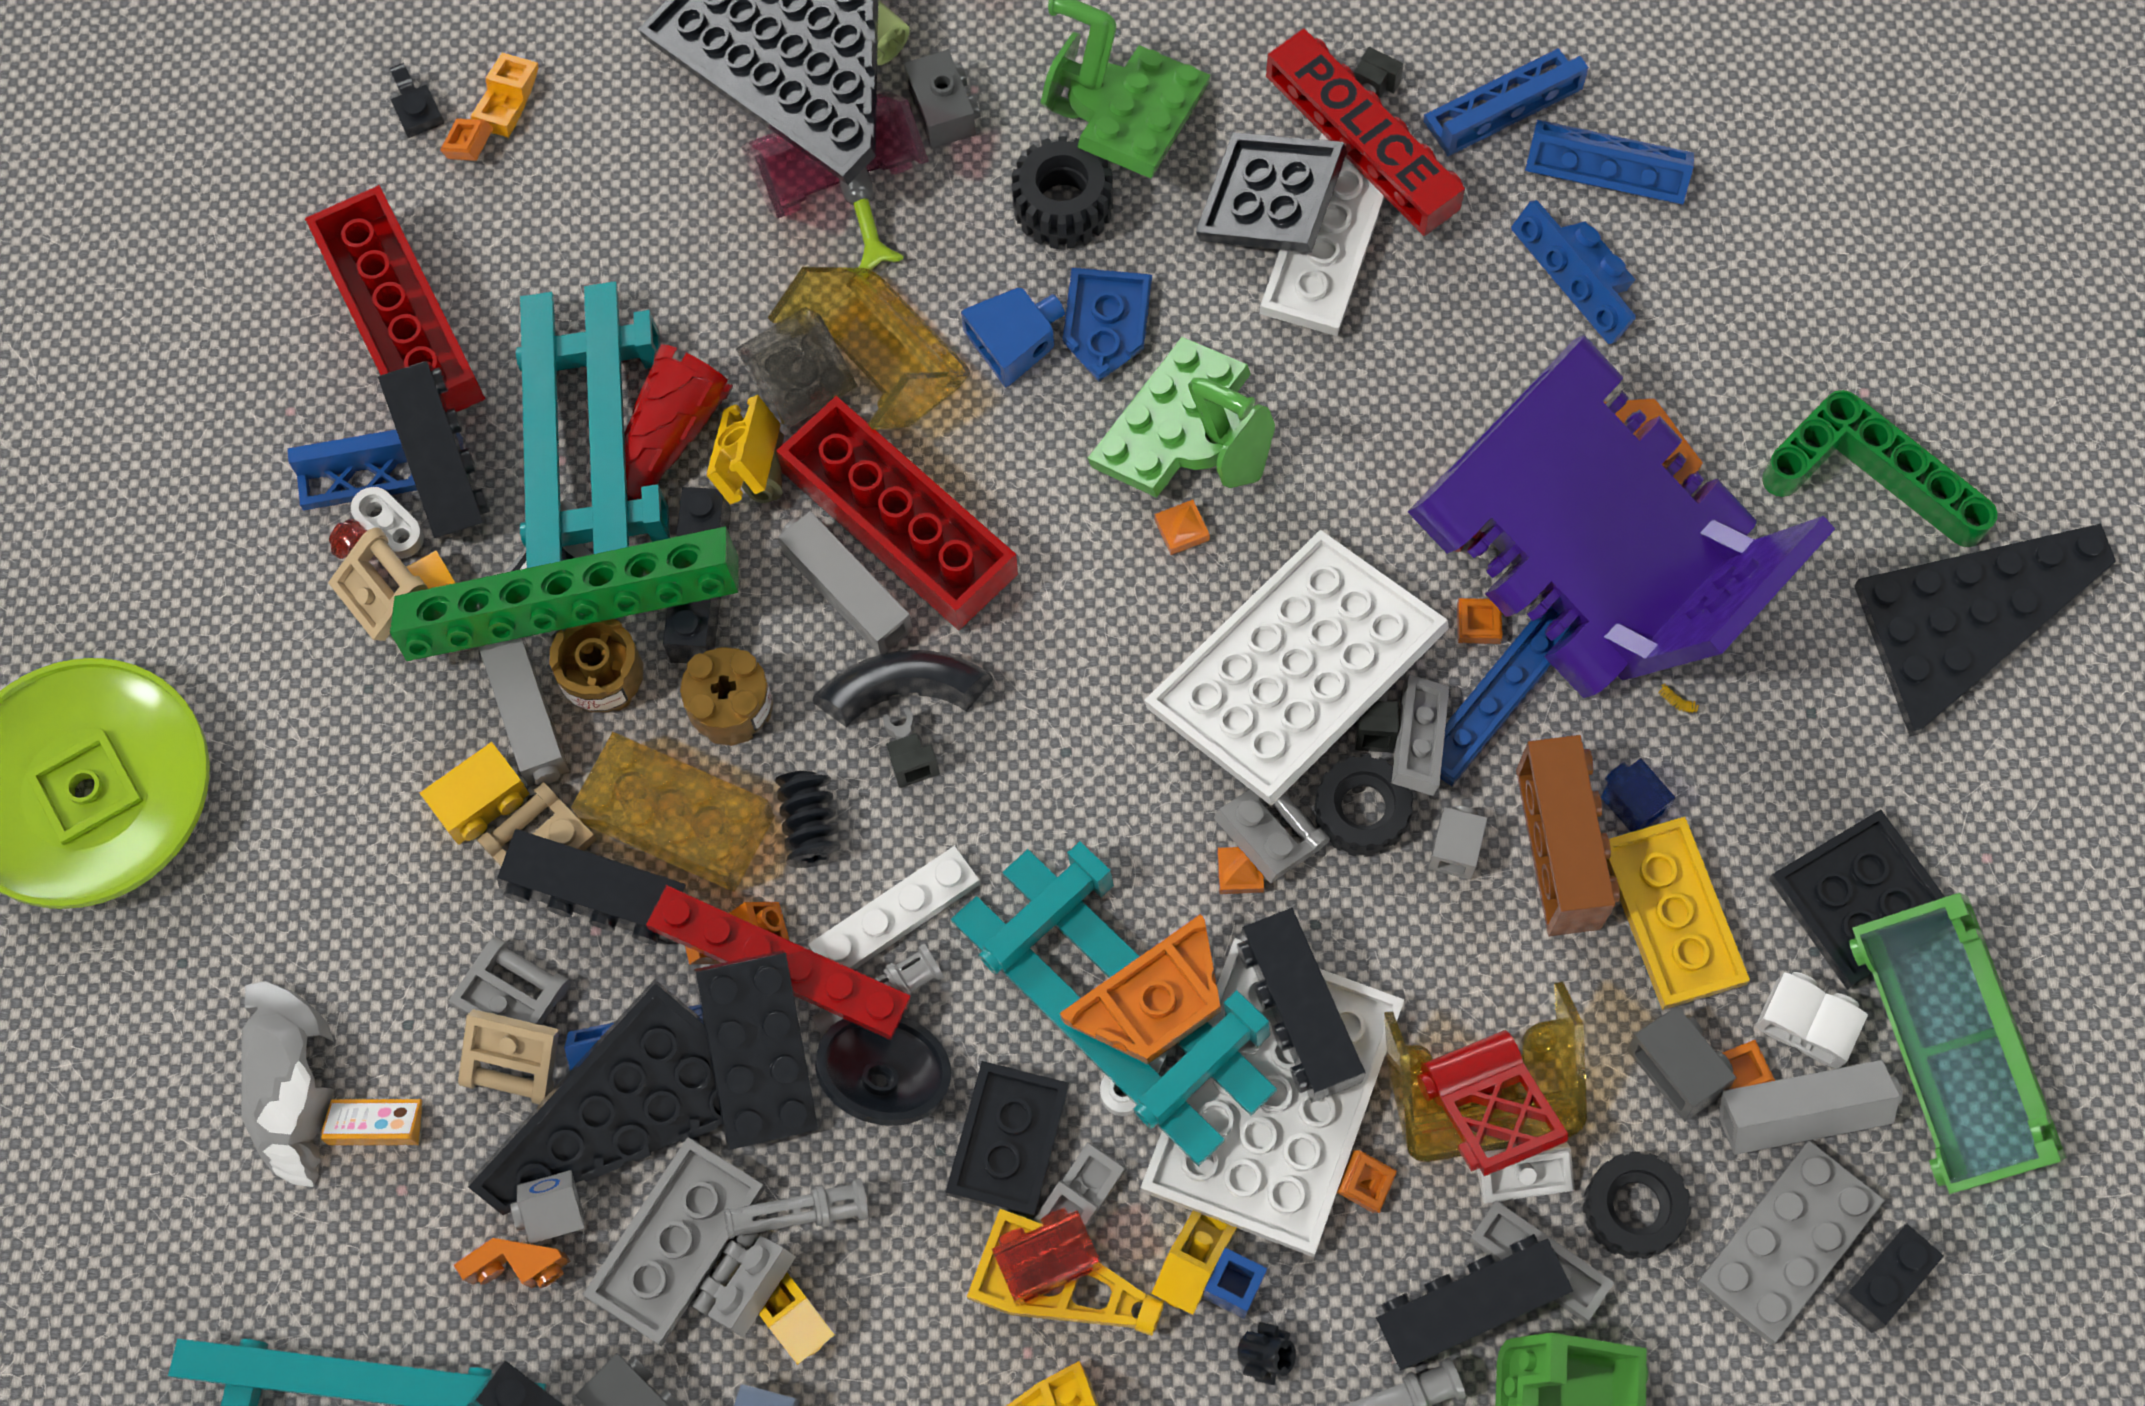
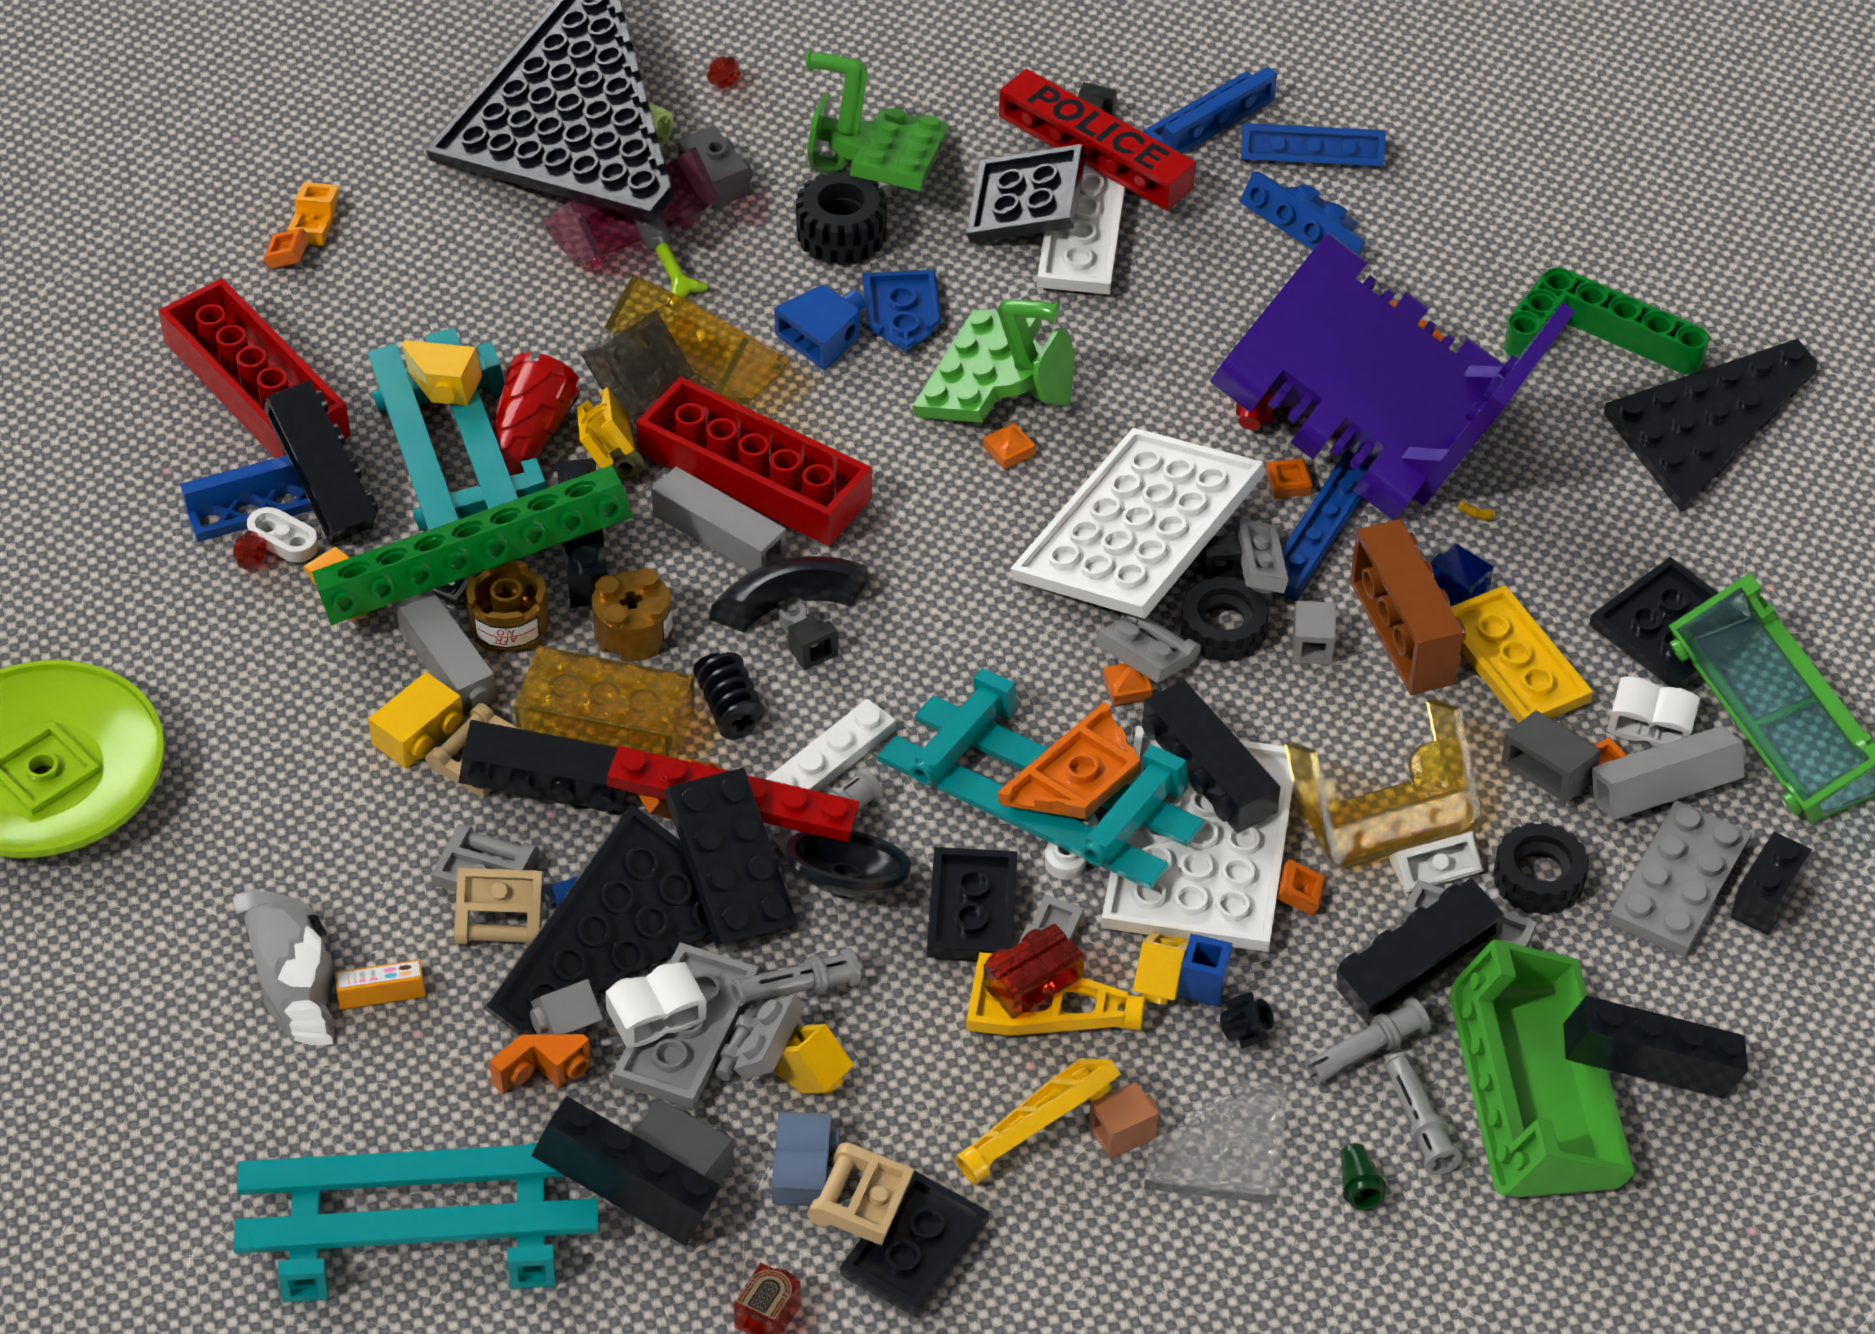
camera: 15 degrees left, 20 degrees down
tan plate [328,527,428,641] -> none
black plate [389,62,445,139] -> none
red piece [1417,1030,1568,1176] -> none
none -> yellow slope [402,340,482,406]
none -> white brick [606,962,707,1048]

